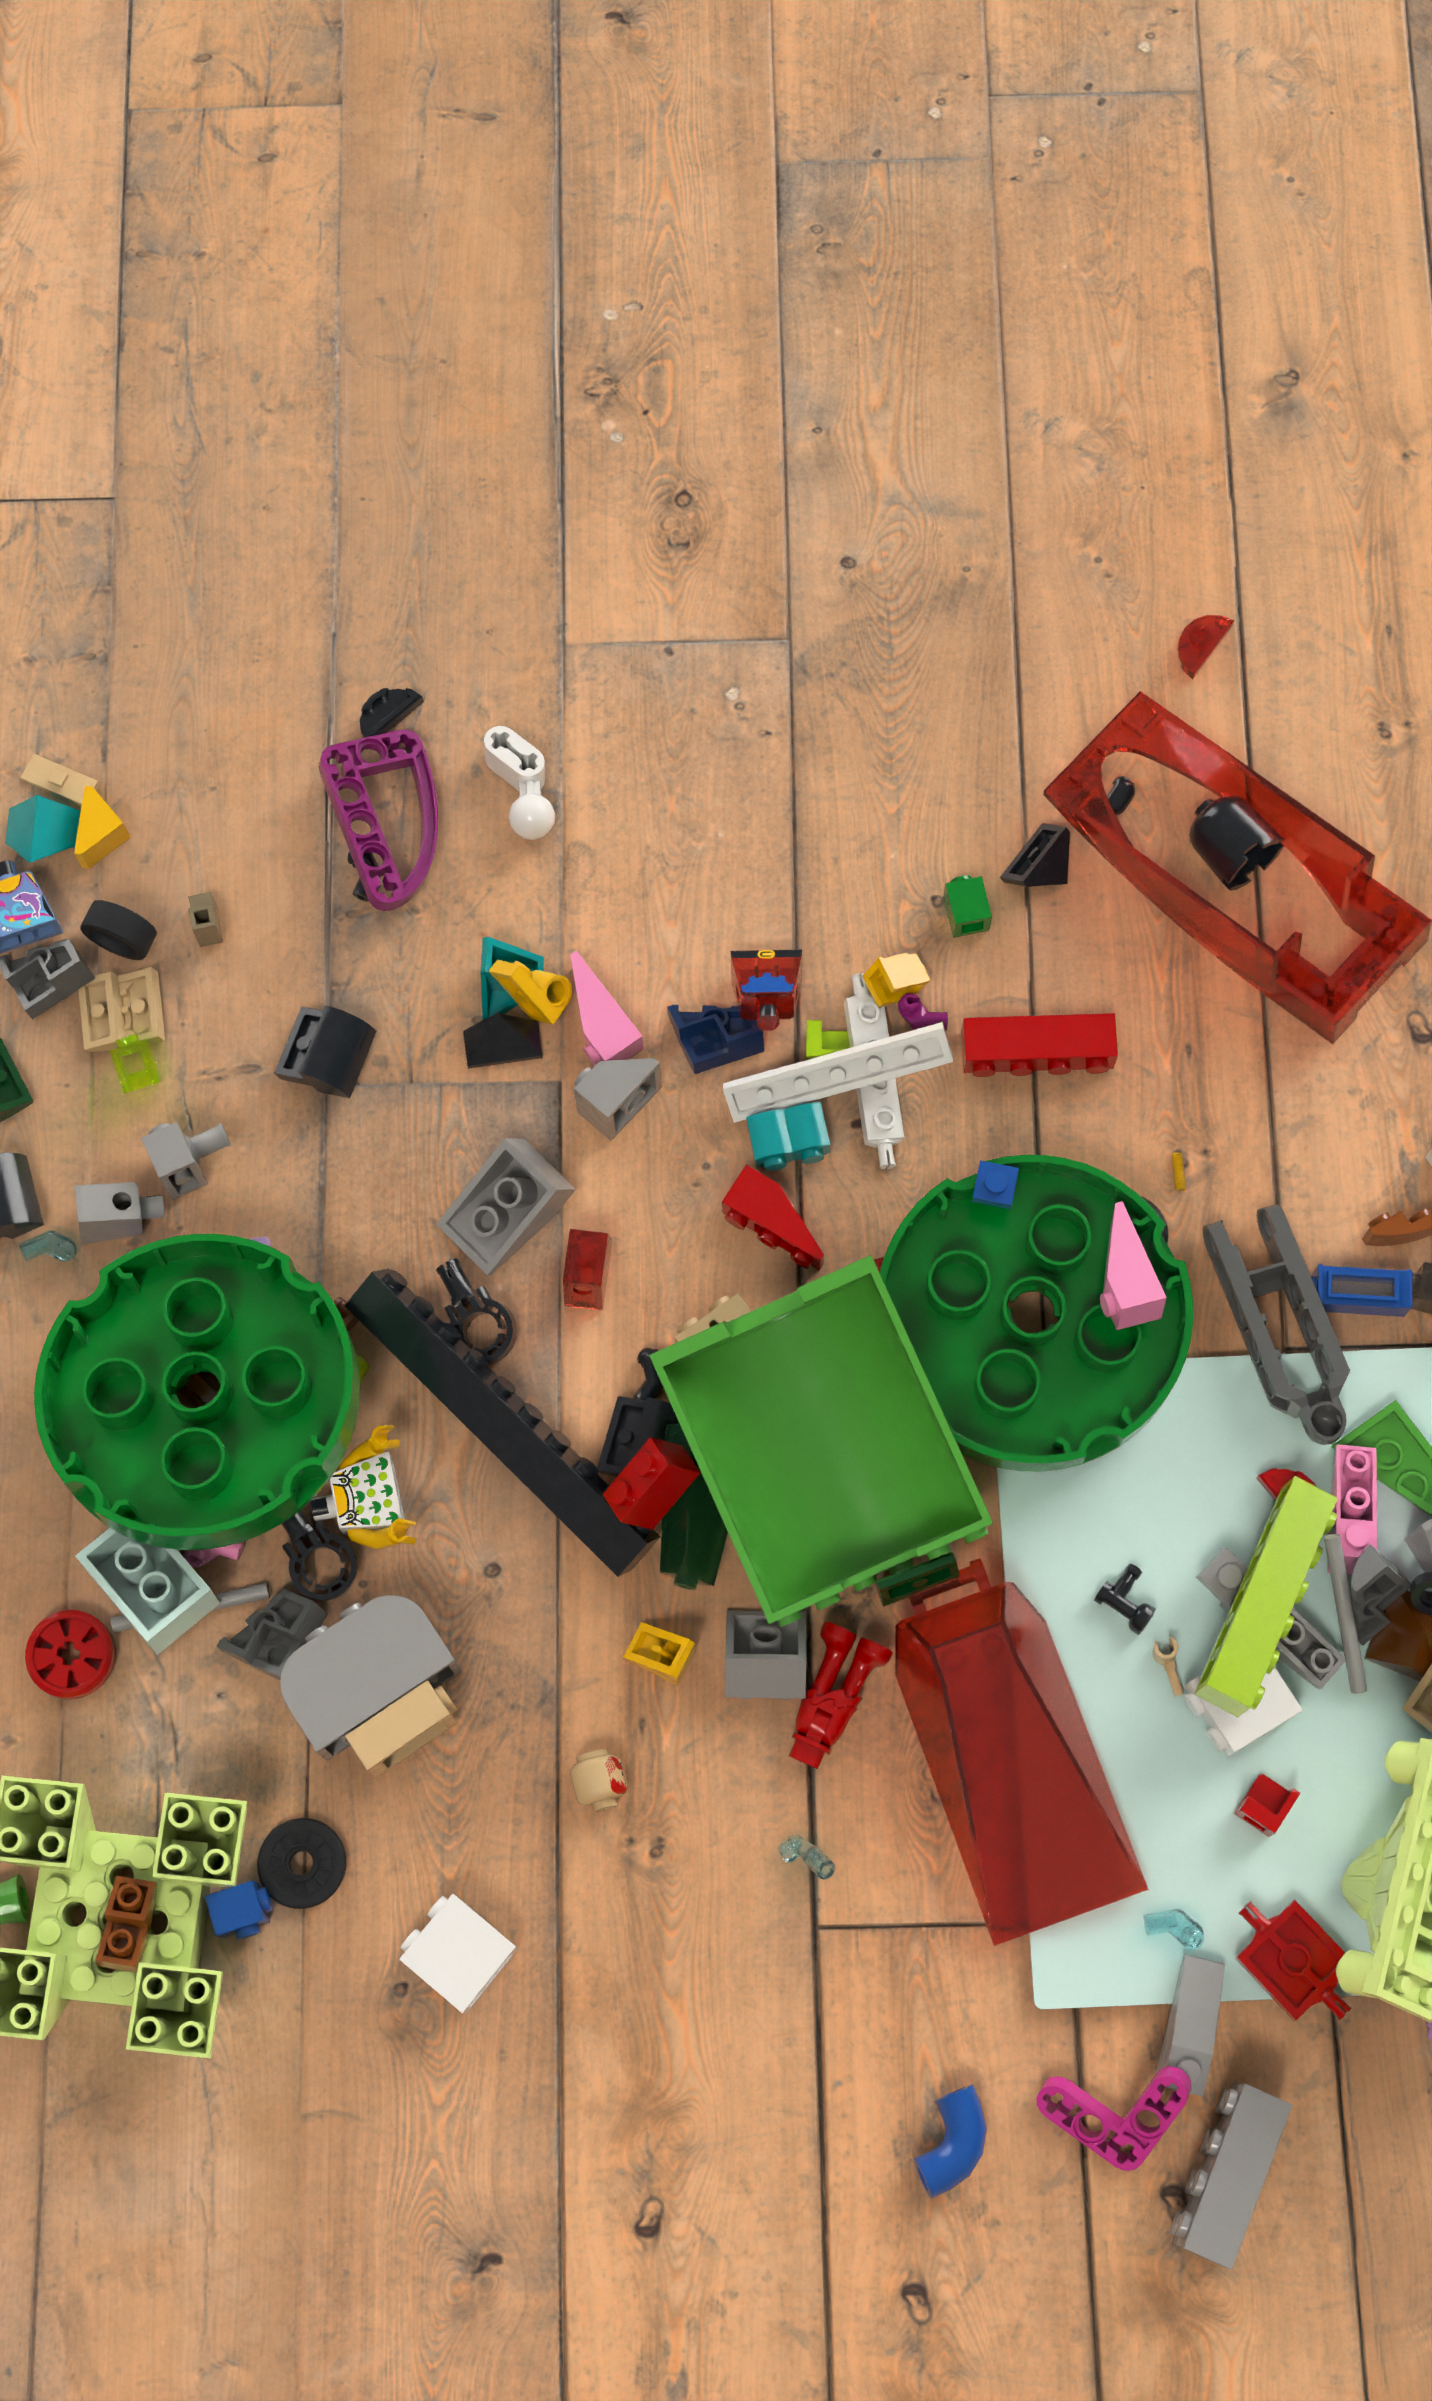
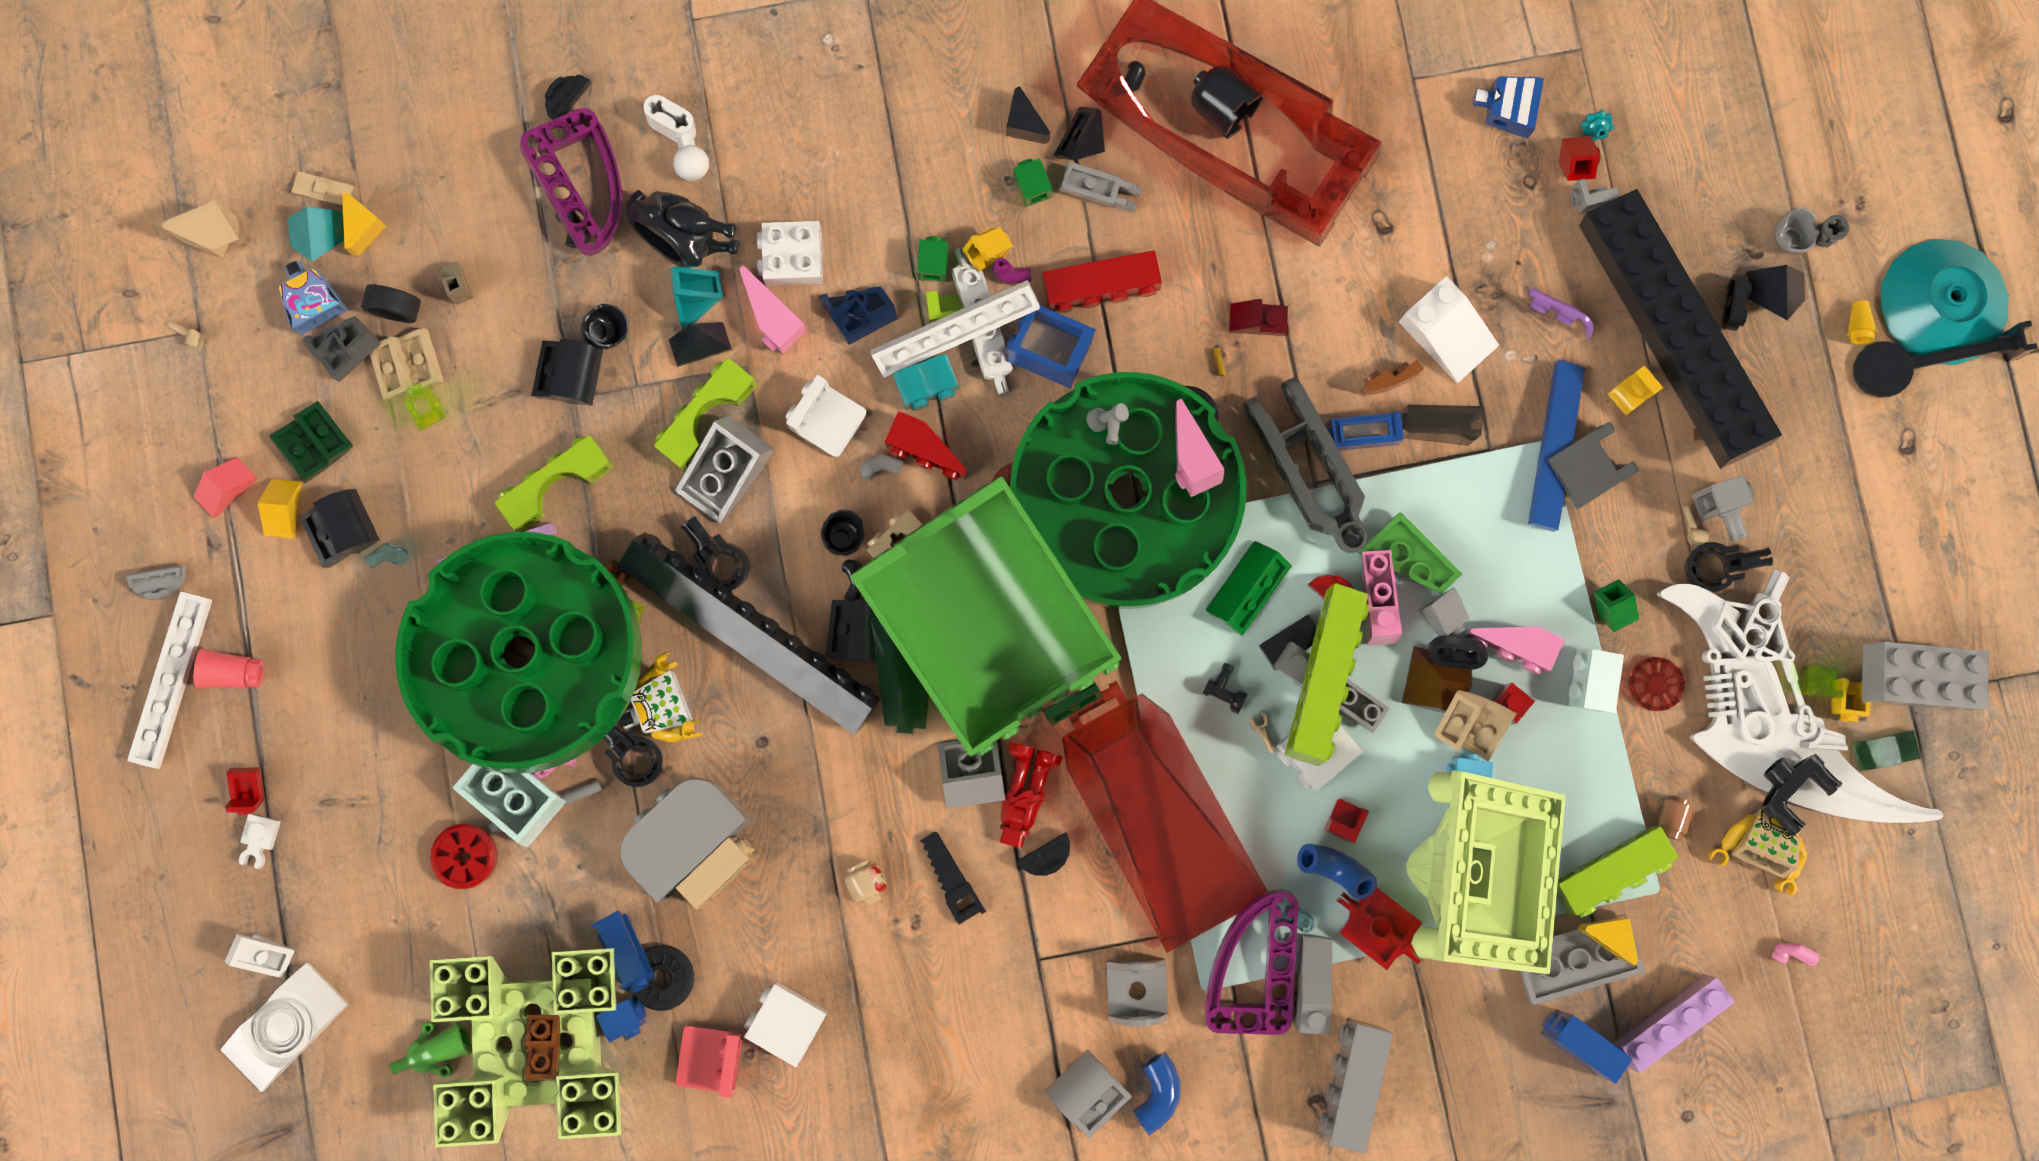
camera: 15 degrees left, 10 degrees up
light grey torso [74,1182,165,1244] -> none
light grey brick [141,1122,231,1200] -> none
dark grey slope [216,1589,328,1680] -> none
yellow plate [489,960,572,1025] -> none
clear red torso [563,1229,612,1311] -> none
light grey slope [574,1058,662,1141] -> none
red brick [603,1437,700,1530] -> none
yellow slope [623,1622,696,1686] -> none
clear red torso [731,949,802,1031] -> none
clear light blue arm [778,1835,835,1880] -> none
blue plate [972,1161,1019,1209] -> none
dark pink beam [1036,2066,1191,2171] -> none
light grey bar [1324,1534,1367,1694] -> none
dark grey slope [1351,1544,1411,1646] -> none
none -> lime arch [494,434,615,532]
none -> black hair [581,304,629,350]
none -> blue window [592,911,655,993]
none -> black piece [626,190,740,268]
none -> lime arch [654,358,758,472]
none -> coral bracket [675,1025,744,1098]
none -> white brick [757,221,823,286]
none -> white bracket [786,375,866,457]
none -> black hair [821,510,865,556]
none -> light grey arm [860,454,904,480]
none -> green brick [917,236,949,282]
none -> black piece [920,832,986,925]
none -> black slope [1006,86,1050,144]
none -> blue window [1006,305,1096,389]
none -> black plate [1016,832,1070,876]
none -> light grey brick [1045,1049,1132,1138]
none -> light grey hinge [1059,162,1143,213]
none -> light grey piece [1087,403,1129,445]
none -> light grey hose [1106,959,1168,1026]
none -> magenta beam [1204,889,1299,1035]
none -> green panel [1206,541,1292,636]
none -> dark red slope [1229,299,1288,336]
none -> black plate [1259,614,1317,670]
none -> blue cylinder [1297,844,1377,900]

